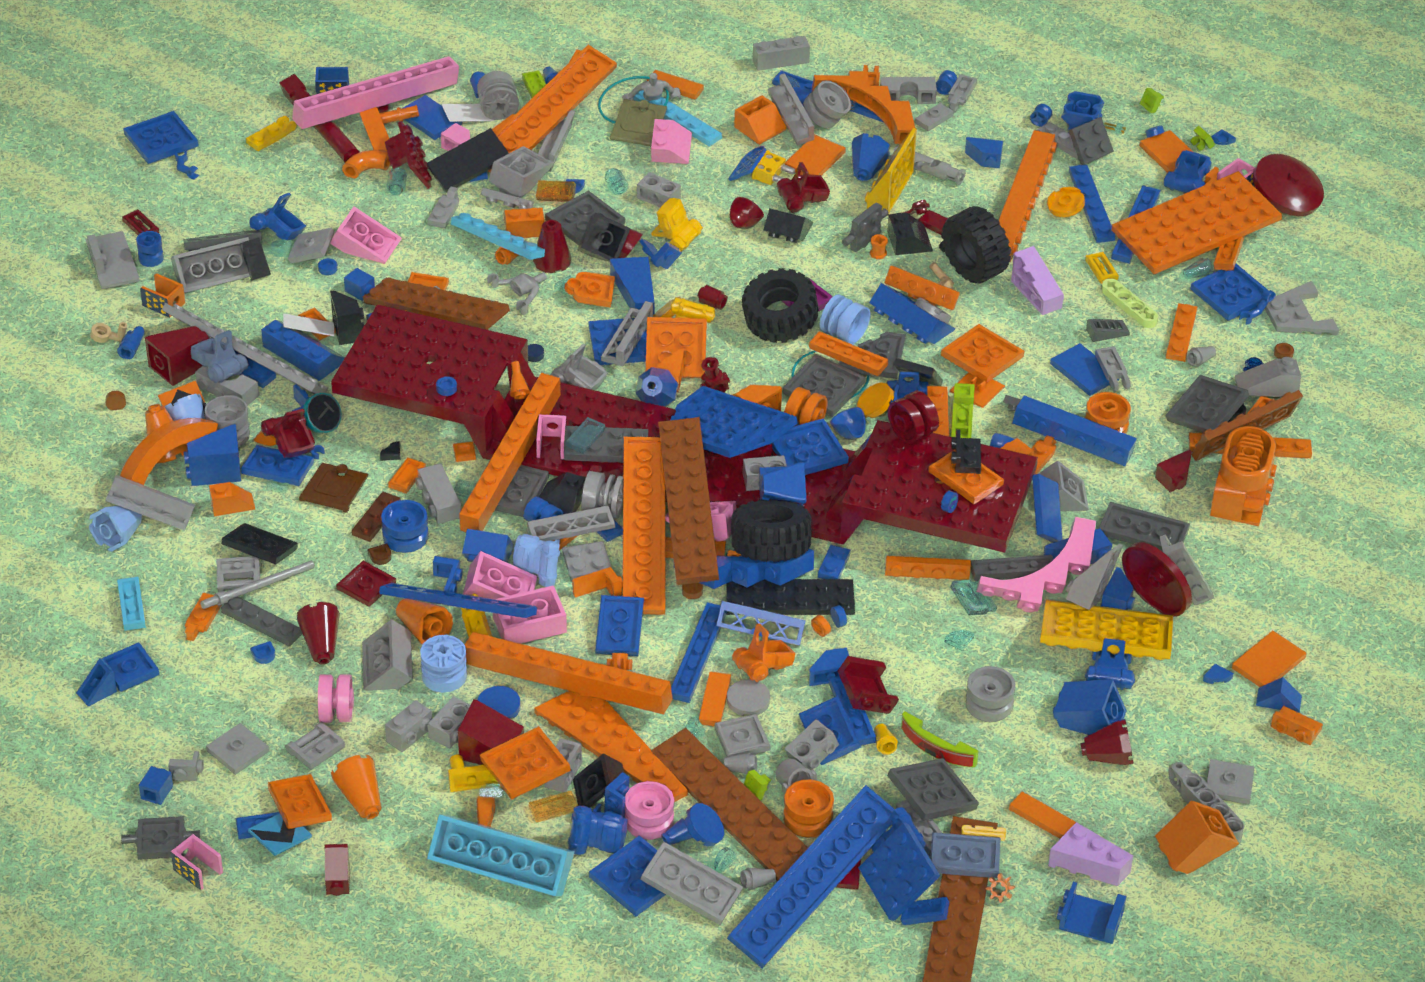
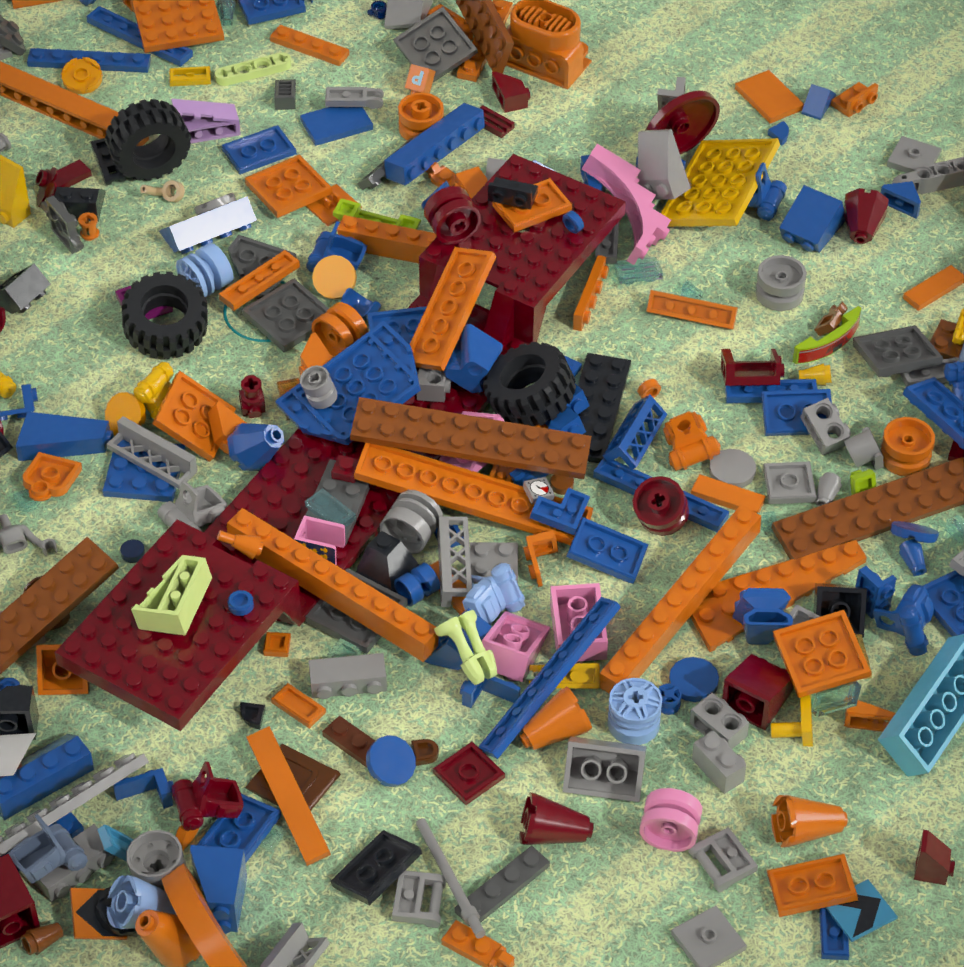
camera: 75 degrees left, 5 degrees up
orange slope [209,482,255,517] -> none
blue tile [250,641,275,664] -> none
black tile [303,393,342,433] -> none
blue wheel [381,500,429,553] -> none
orange gear [607,653,633,670] -> none
bright pink wheel [625,781,674,840] -> none
dark red brick [697,285,728,310] -> none
blue slope [809,647,849,686] -> none
blue tile [830,605,847,628] -> none
orange bracket [884,266,960,310] -> none
black tile [894,358,943,386] -> none
dark grey plate [1099,502,1190,552] -> none
light grey cone [1186,346,1216,367] -> none
none -> dark orange cone [21,922,64,955]
none -> dark azure tile [97,824,134,862]
none -> yellowish green wedge [131,555,212,635]
none -> blue tile [222,125,297,175]
none -> orange tile [246,726,331,866]
none -> light grey wheel [300,365,337,409]
none -> dark red plate [331,455,359,483]
none -> blue tile [366,735,416,787]
none -> orange brick [405,64,436,94]
none -> orange plate [410,247,496,371]
none -> yellowish green piece [434,610,497,685]
none -> dark red tile [480,105,515,138]
none -> tile [523,477,555,504]
none -> blue plate [530,488,590,535]
none -> dark red wheel [632,476,689,536]
none -> orange plate [646,290,738,329]
none -> blue wheel [658,683,682,715]
none -> blue piece [732,588,793,645]
none -> dark orange plate [814,301,848,336]
none -> blue slope [880,181,921,219]

